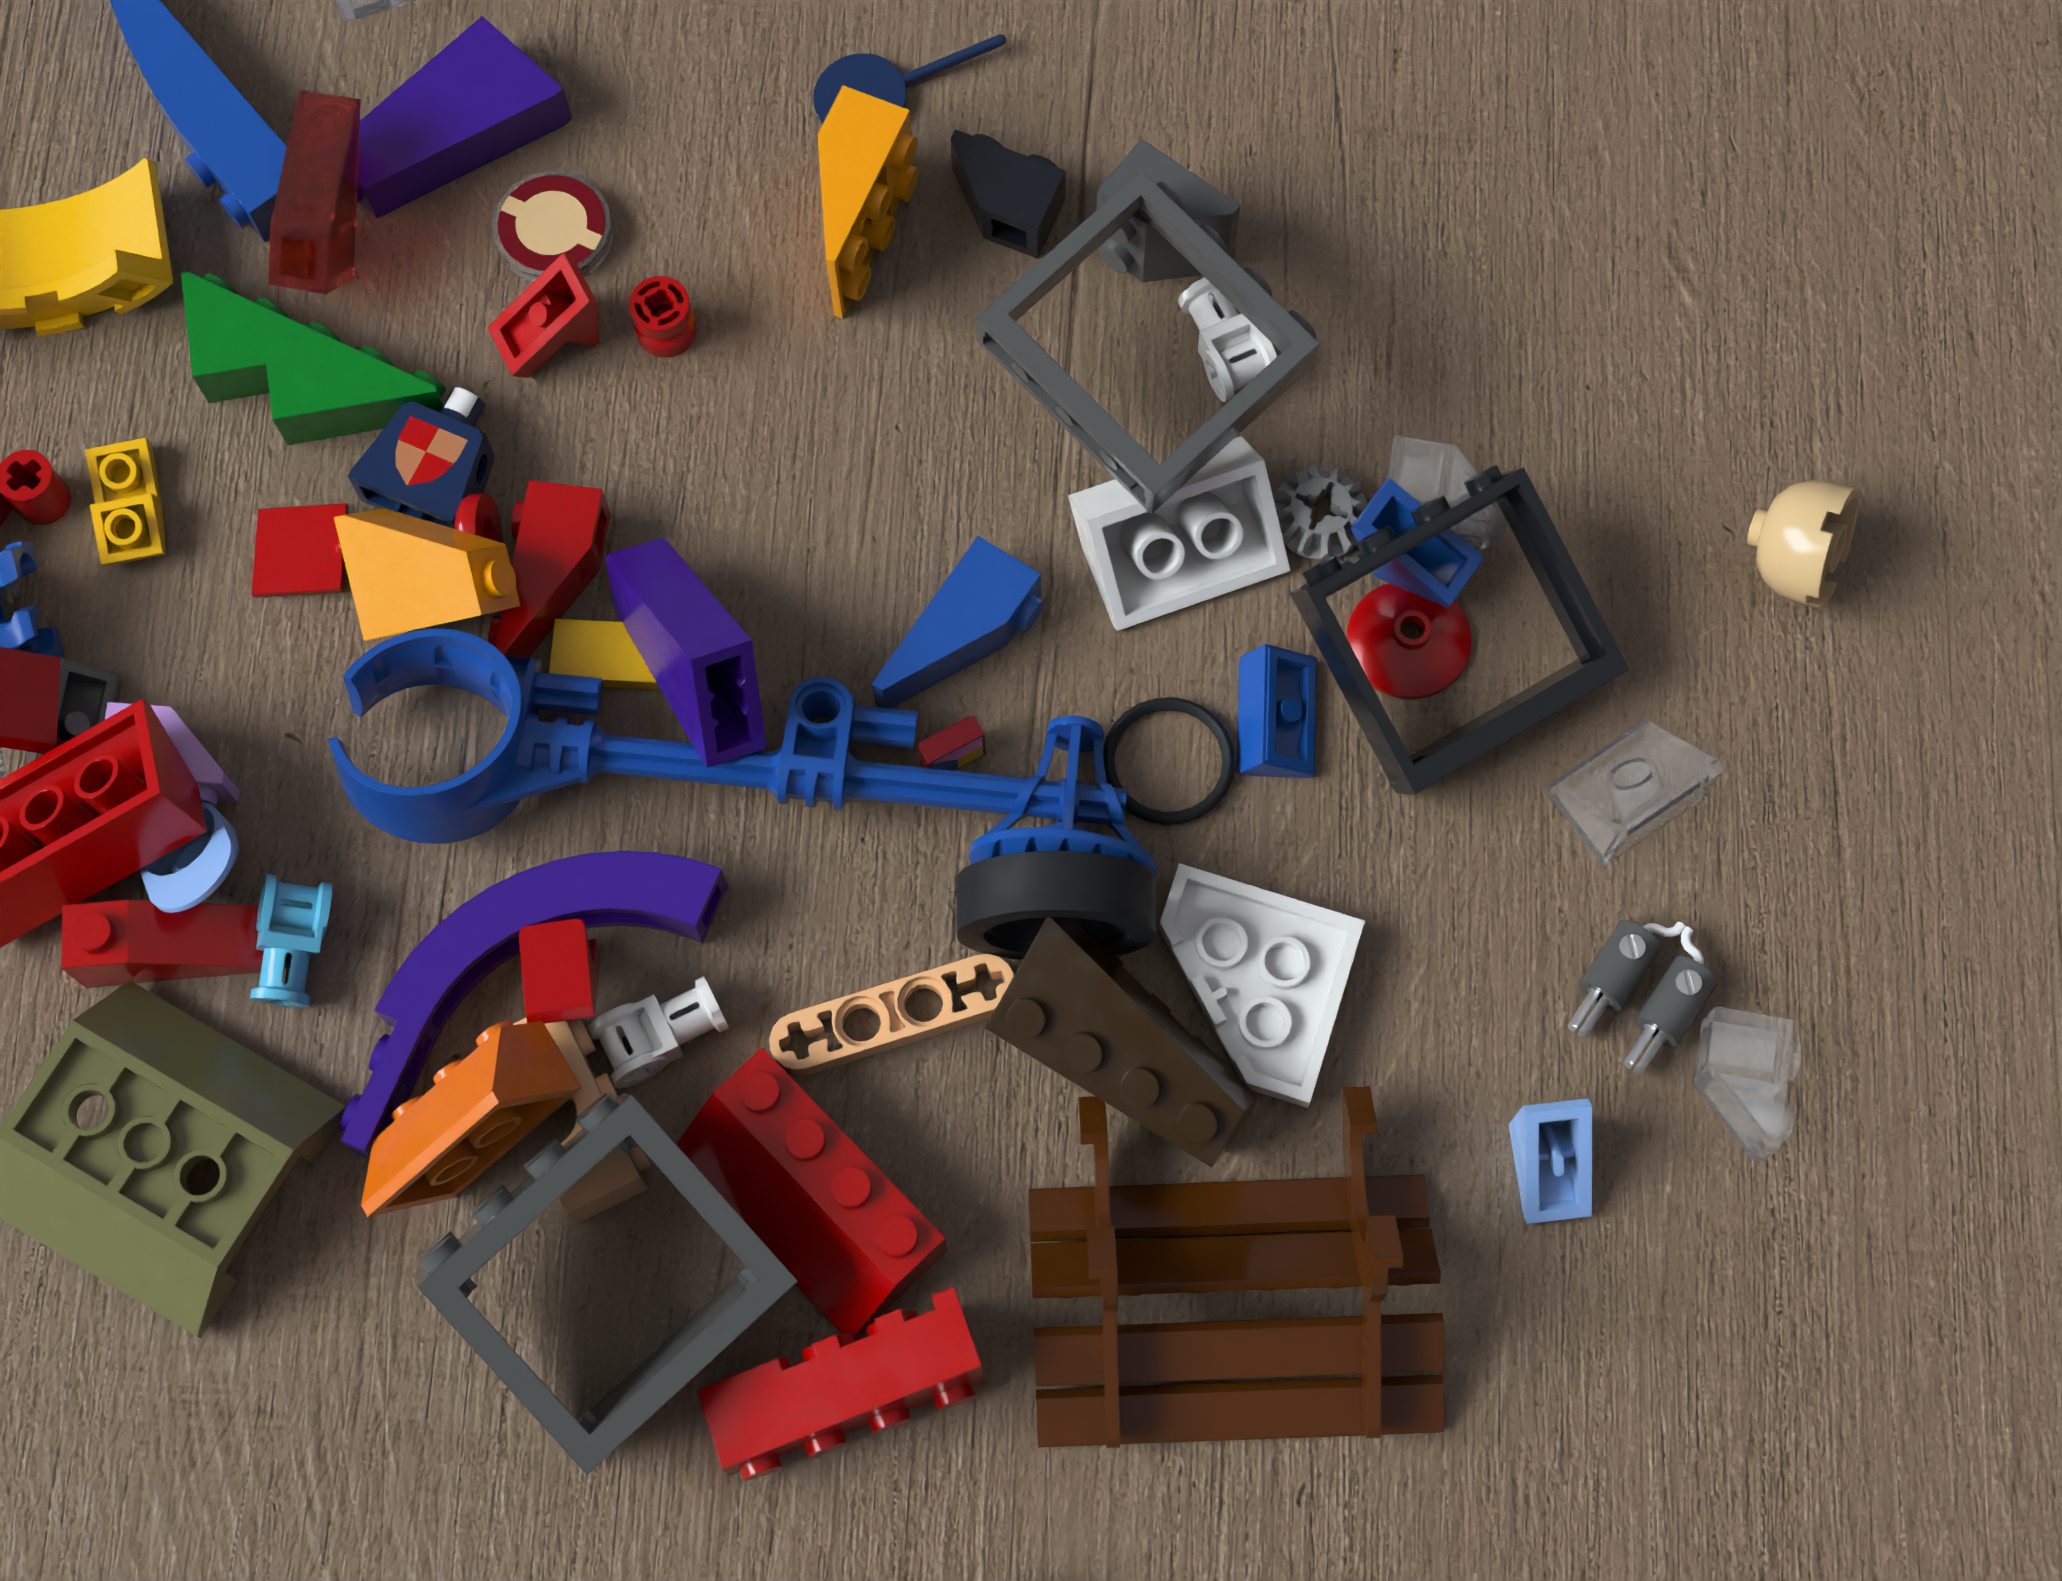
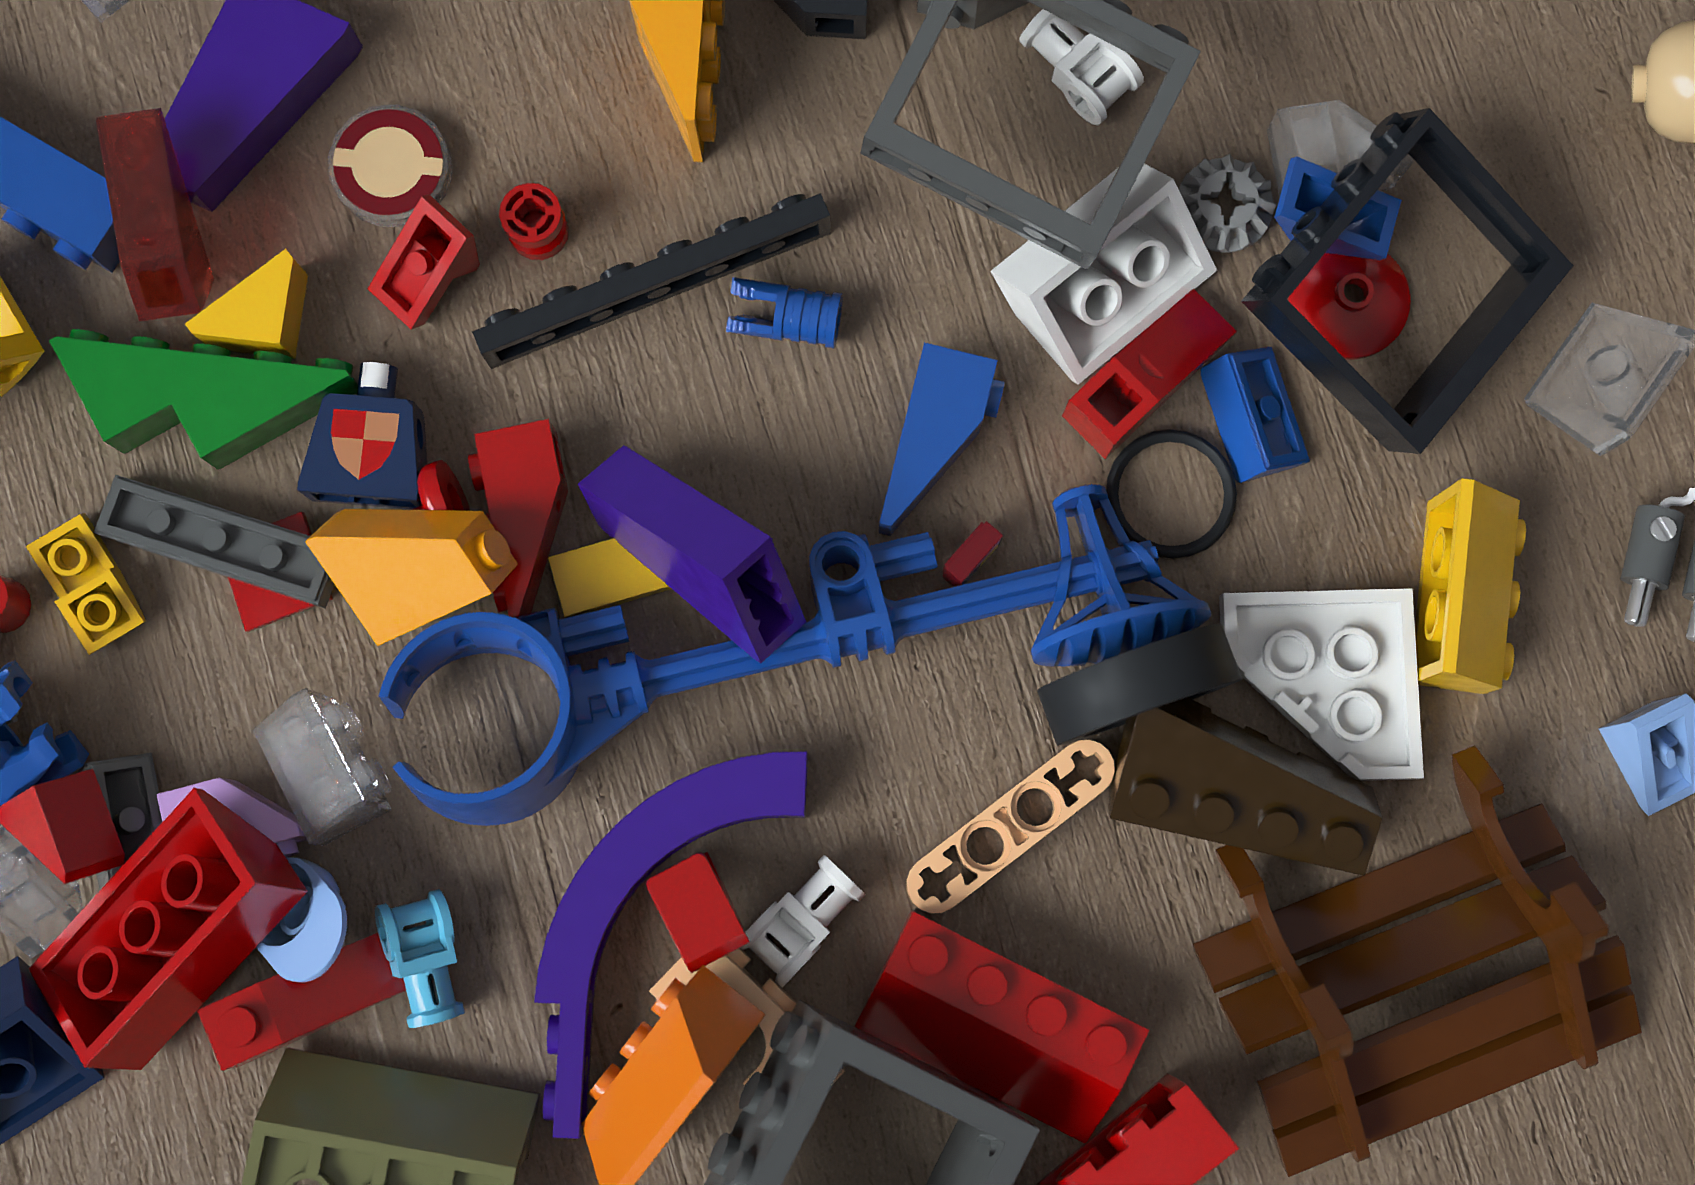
camera: 20 degrees left, 10 degrees up
none -> dark grey tile [93,475,334,609]
none -> yellow slope [185,249,308,359]
none -> clear slope [252,688,392,846]
none -> black plate [472,193,831,369]
none -> blue hinge [726,277,843,349]
none -> red slope [1062,288,1237,460]
none -> yellow slope [1415,478,1526,694]

